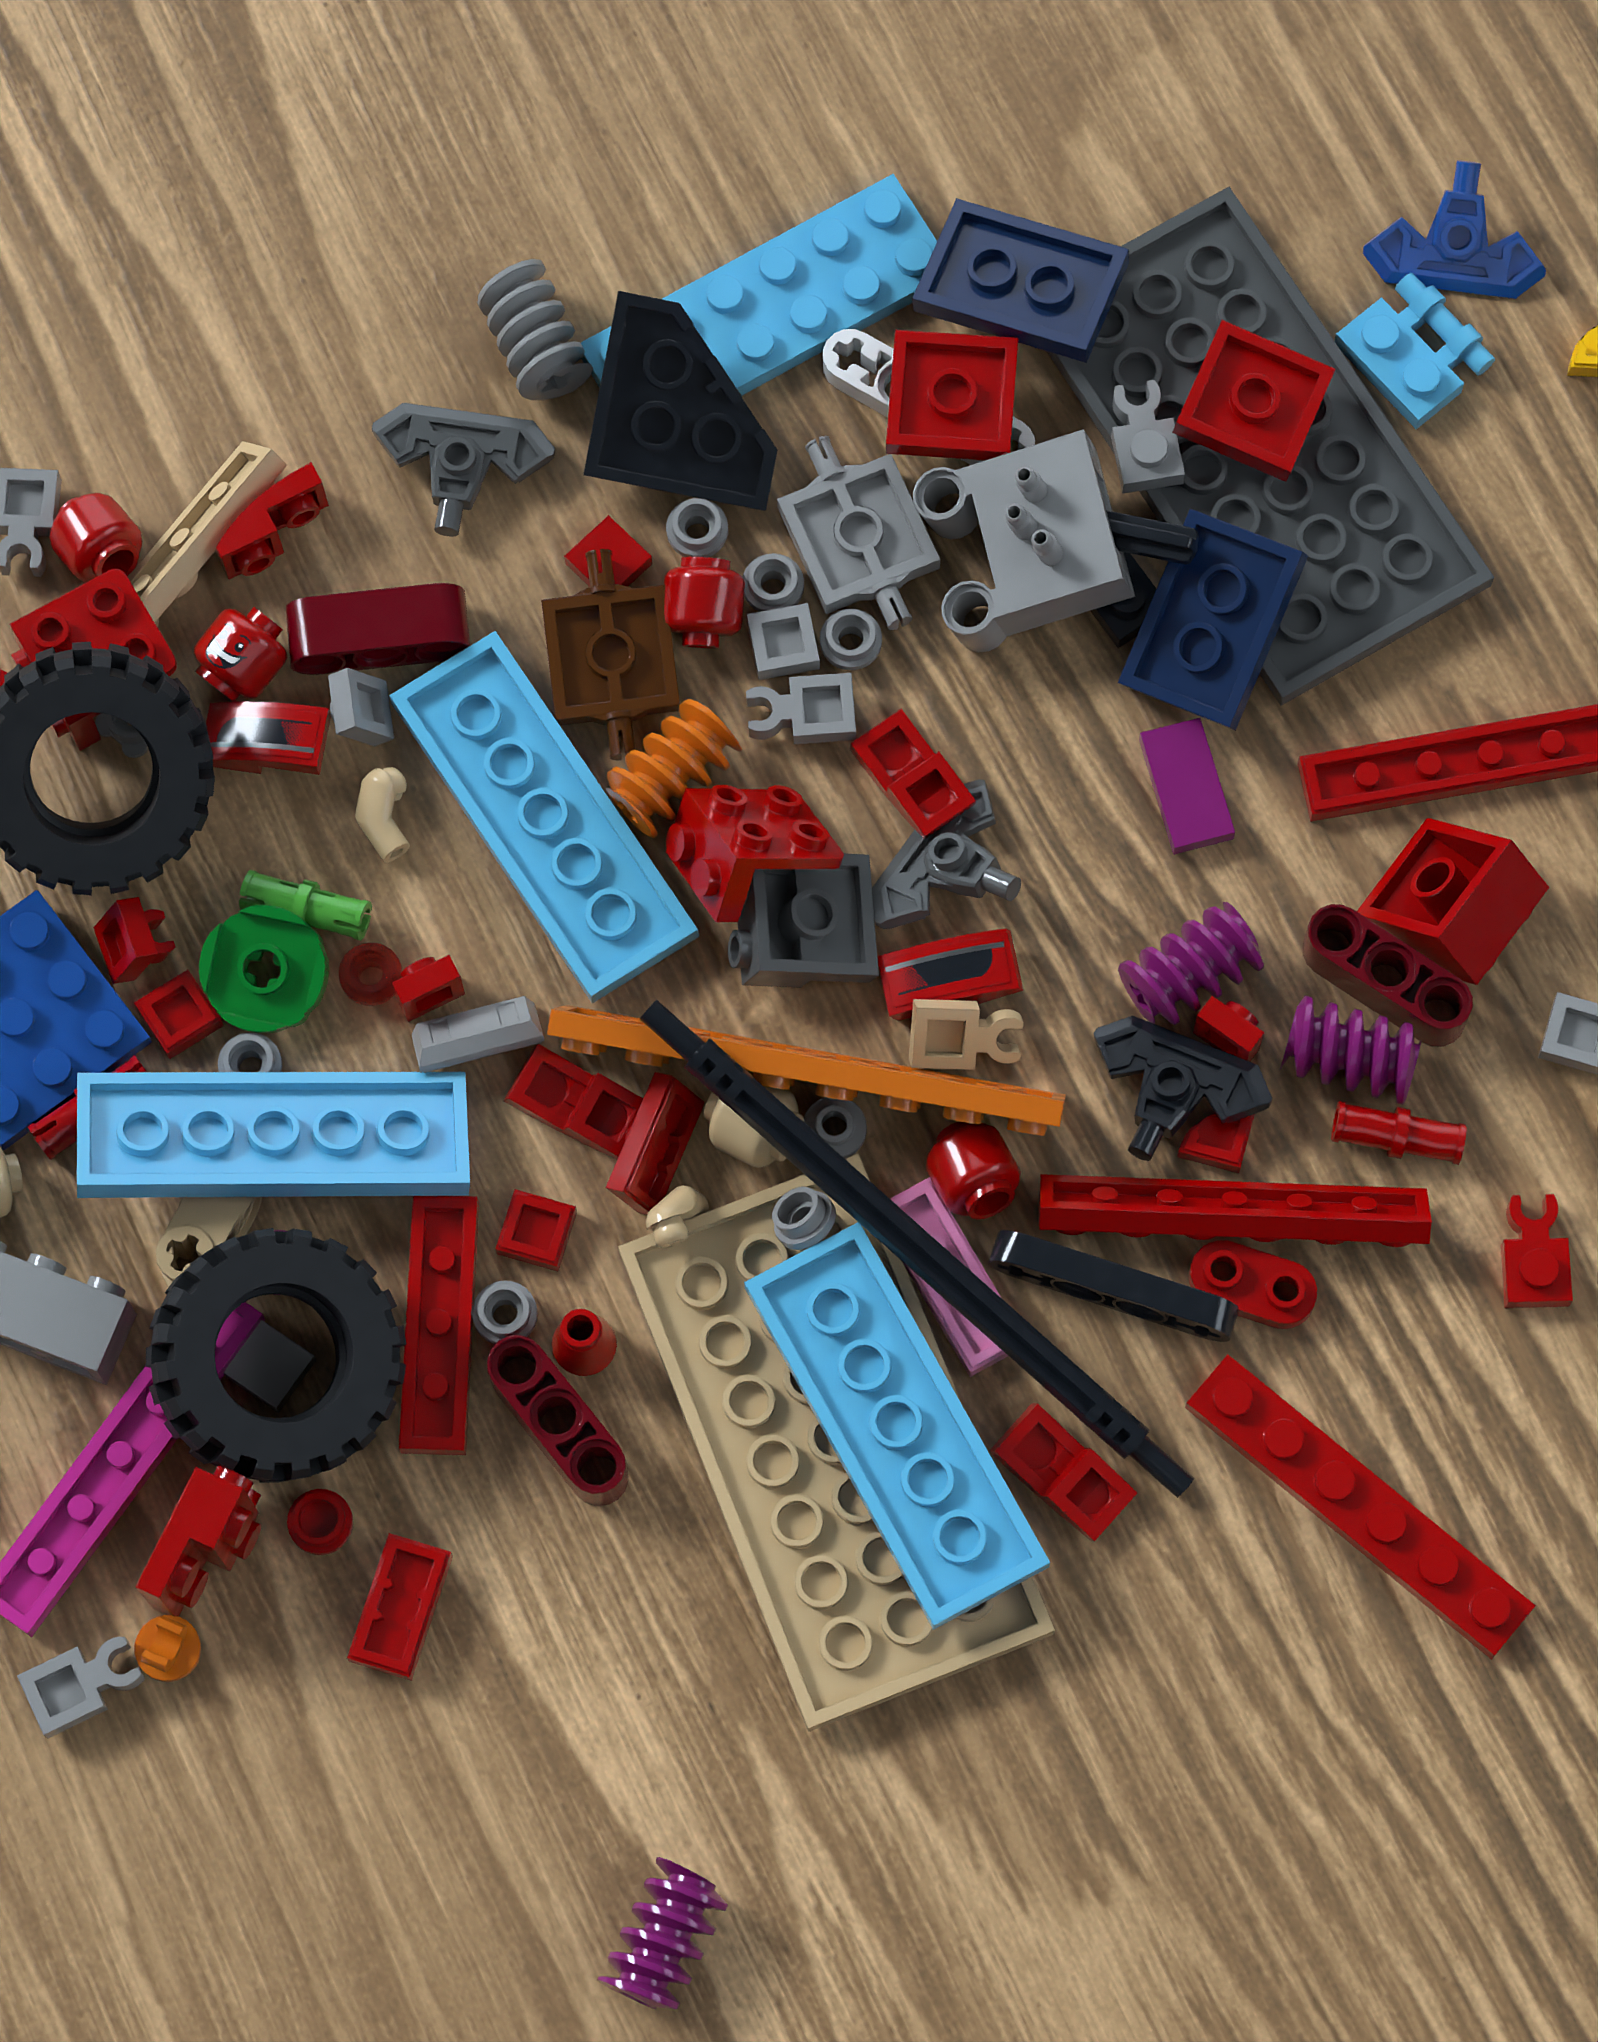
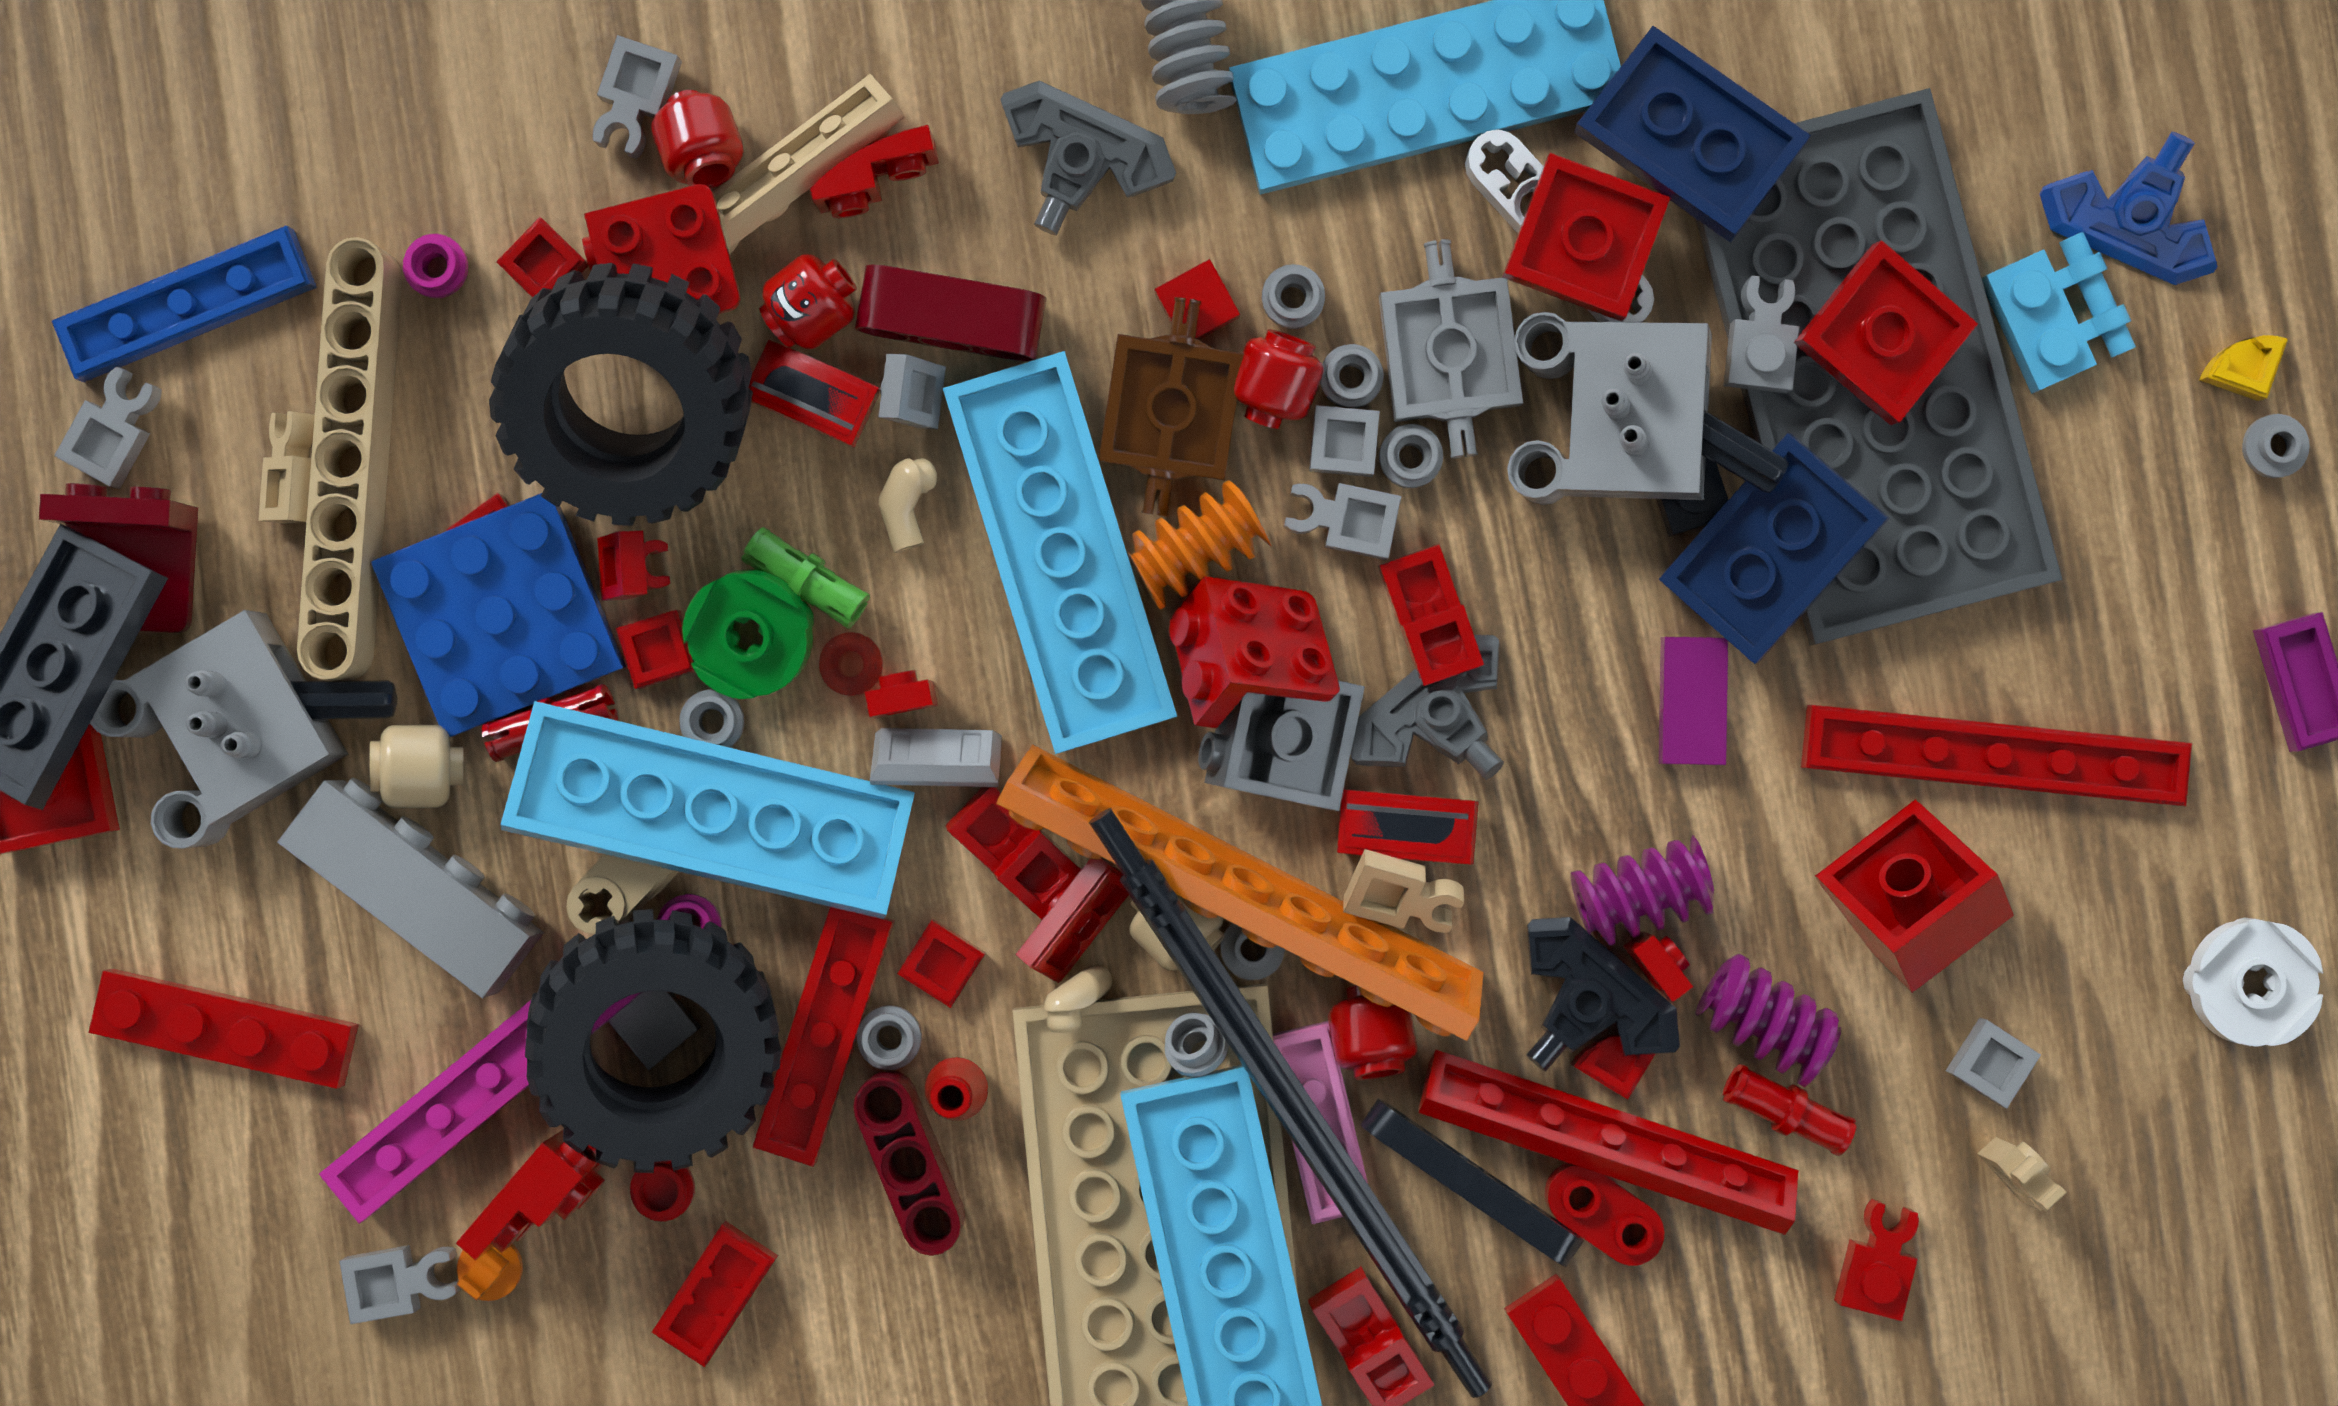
camera: 15 degrees right, 15 degrees up
black plate [583,291,778,511] -> none
dark red beam [1303,904,1473,1047] -> none

